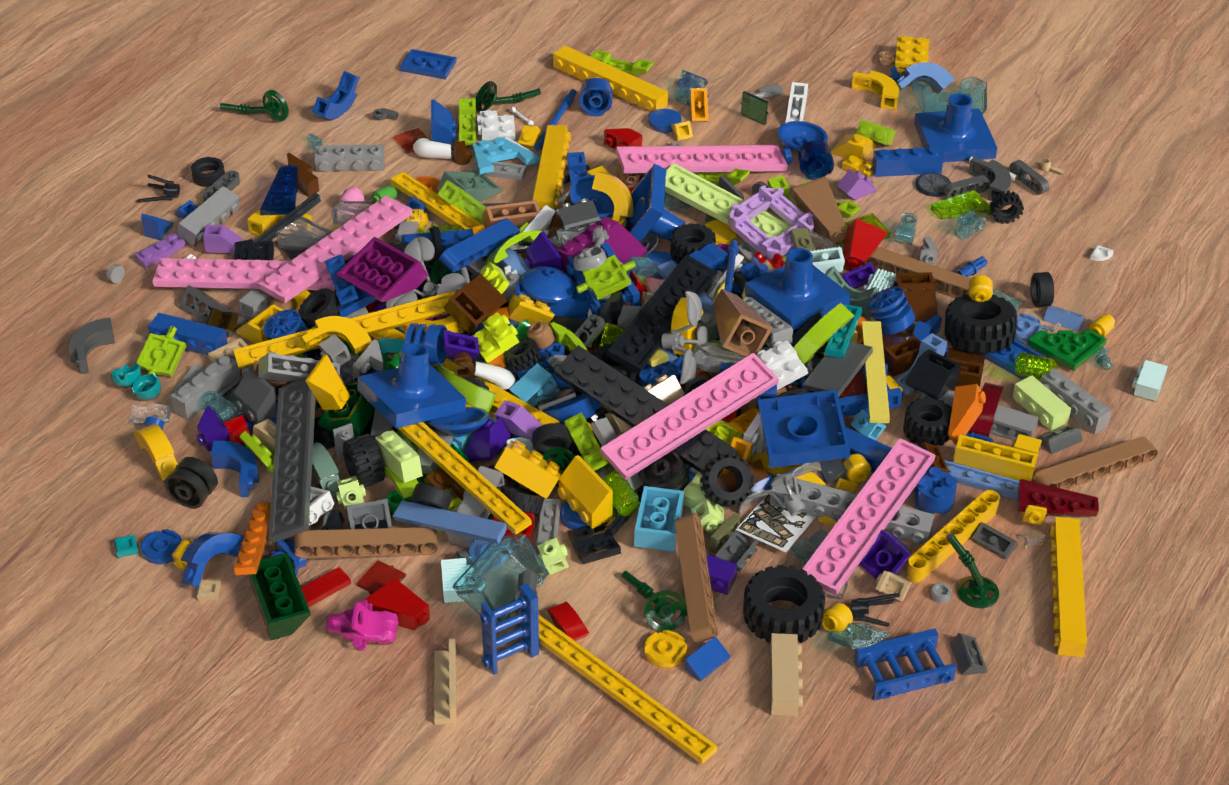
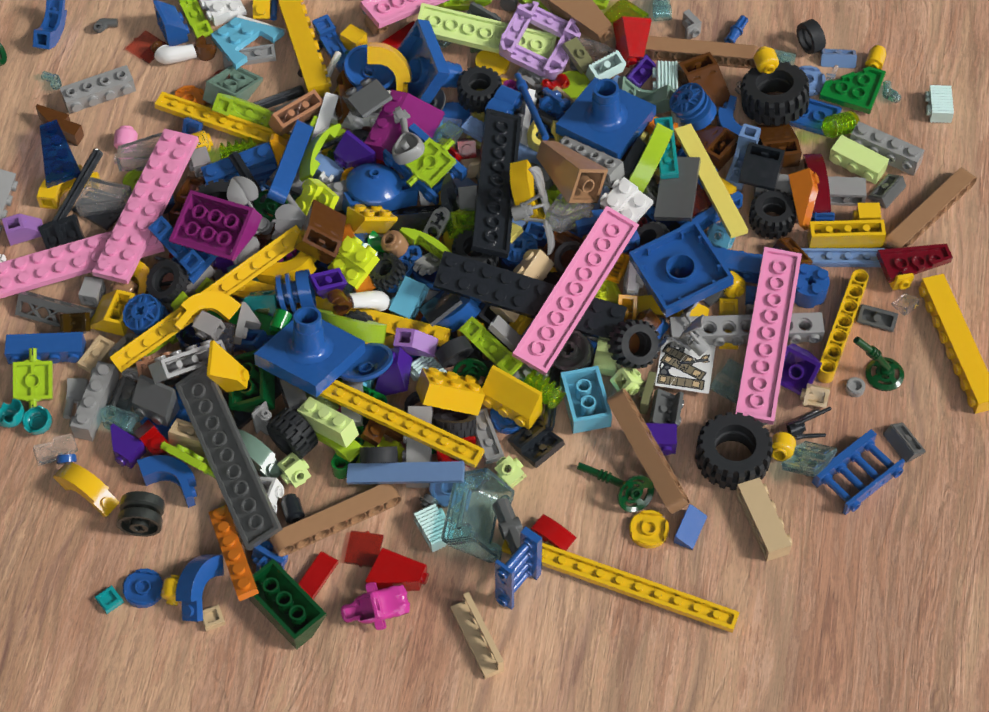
camera: 20 degrees left, 15 degrees up
dark grey slope [345,499,392,529] -> none
bright green brick [371,186,397,204] -> none

